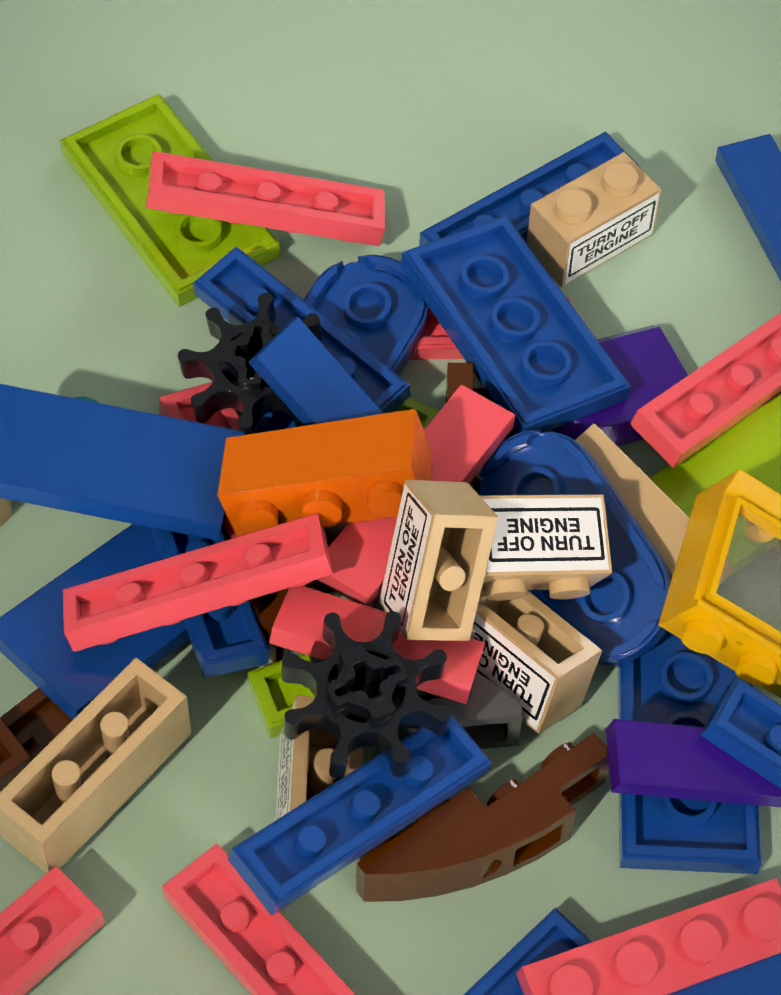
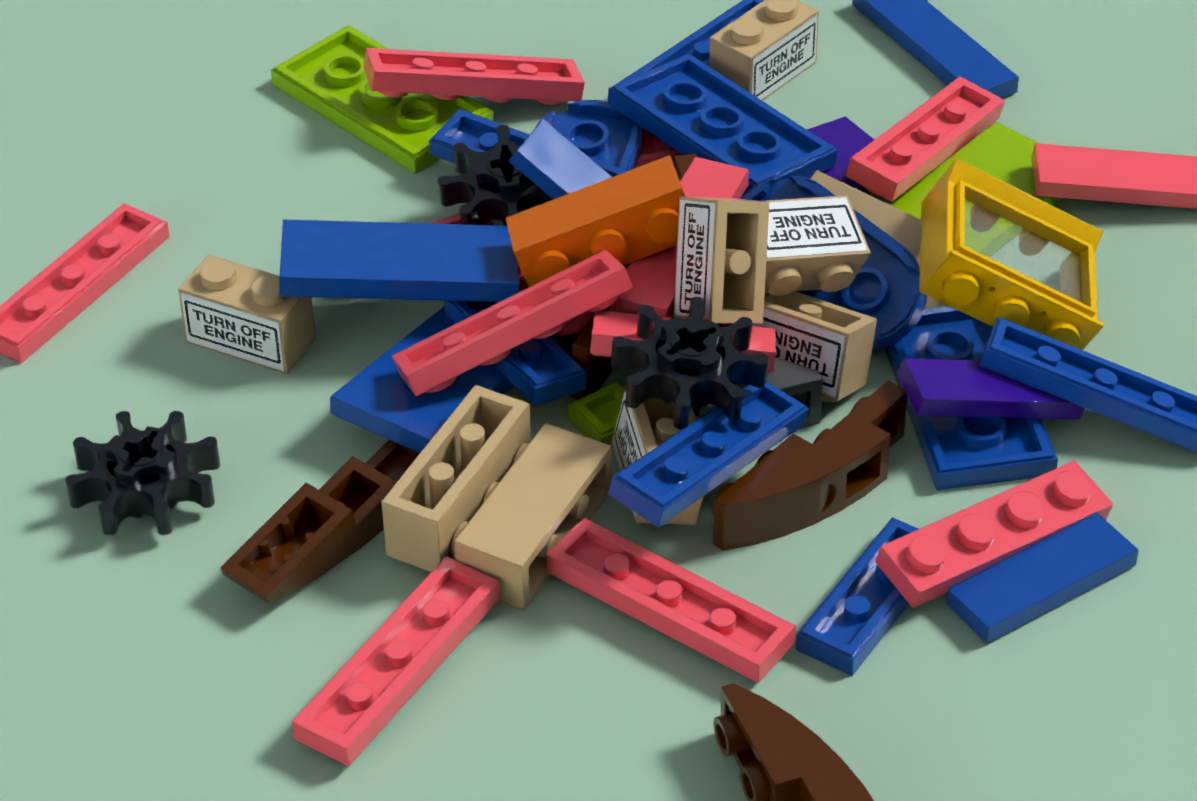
camera: 10 degrees left, 15 degrees down
none -> tan brick [451,423,612,611]

